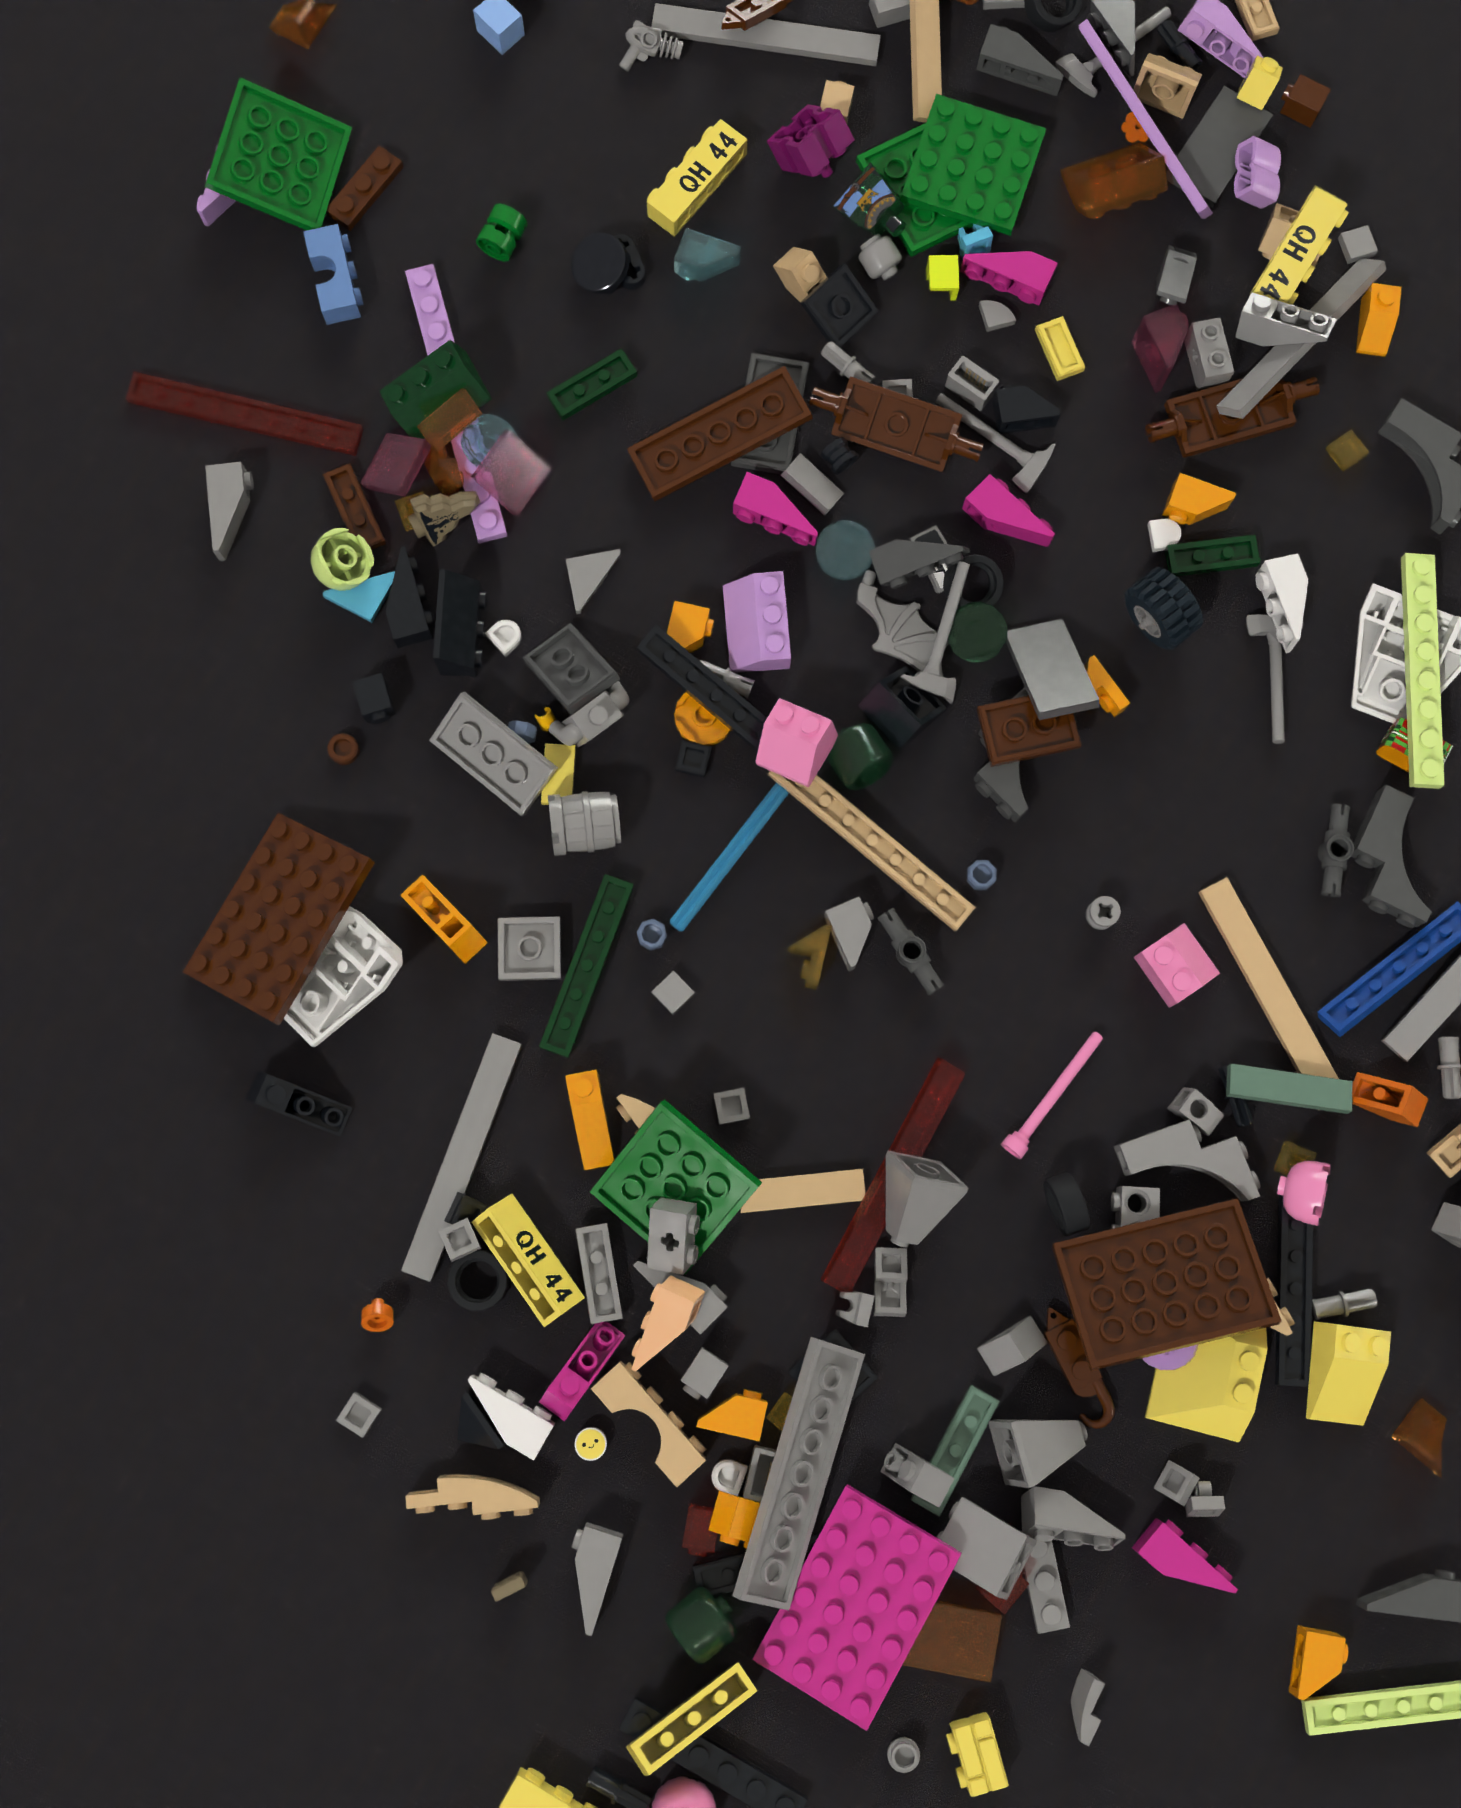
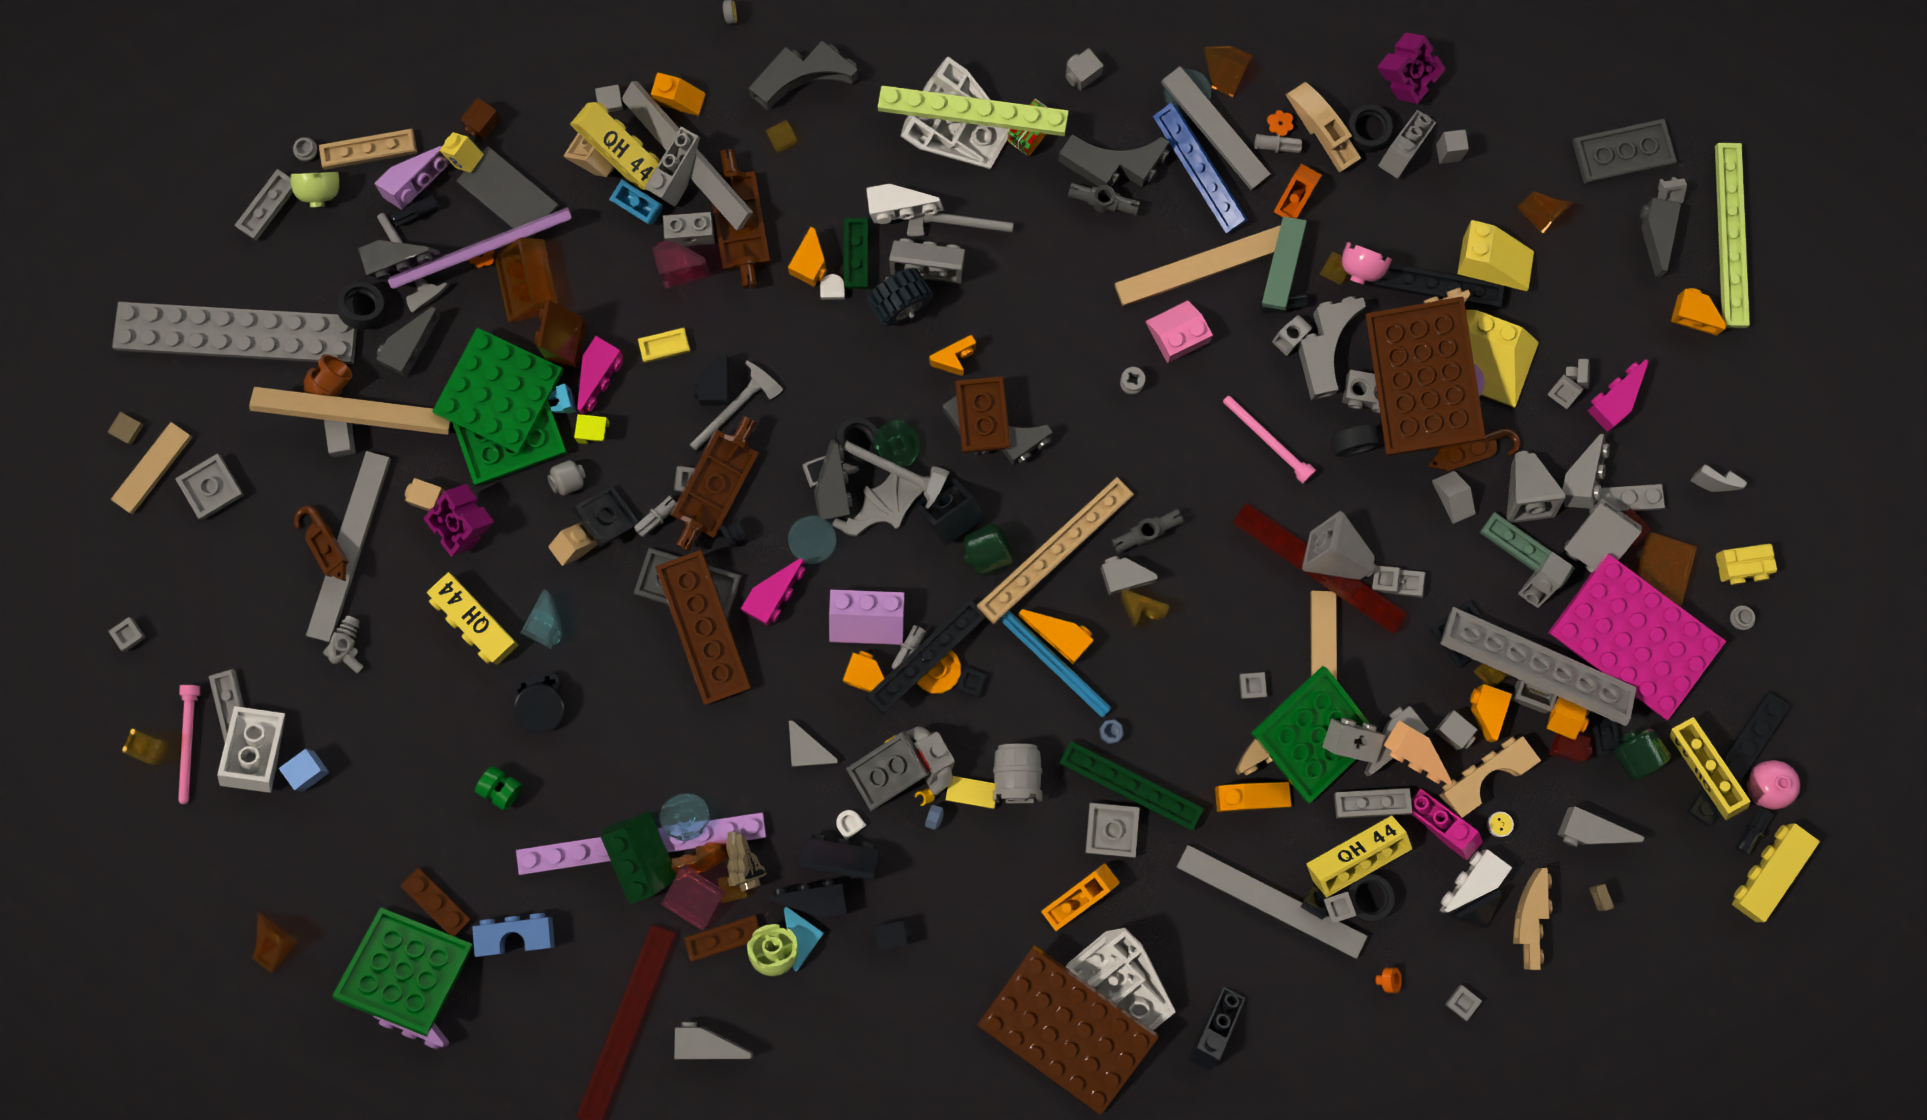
camera: 80 degrees left, 0 degrees up
reddish brown tile [327,733,360,765] -> none
clear orange tile [417,388,483,451] -> none
light grey tile [429,692,558,816] -> none
clear pink tile [471,430,551,516] -> none
dark green plate [546,348,637,421] -> none
light grey tile [651,970,695,1015] -> none
white tile [711,1459,748,1496] -> none
bright pink slope [756,698,839,788] -> none
light grey slope [781,453,844,516] -> none
torso [833,163,906,237] -> none
light grey tile [836,1291,875,1327] -> none
light grey piece [945,356,999,411] -> none
dark pink slope [962,474,1055,547] -> none
sand blue tile [966,860,997,890] -> none
light grey tile [978,300,1016,332] -> none
tile [1004,619,1100,720] -> none
tan slope [1133,53,1202,119] -> none
dark grey slope [1156,245,1197,306] -> none
lavender brick [1234,136,1281,209] -> none
light grey axle [1312,1289,1377,1320] -> none
none -> reddish brown slope [534,299,587,369]
none -> dark azure brick [609,179,663,225]
none -> light grey slope [889,239,965,284]
none -> light orange slope [1018,609,1093,664]

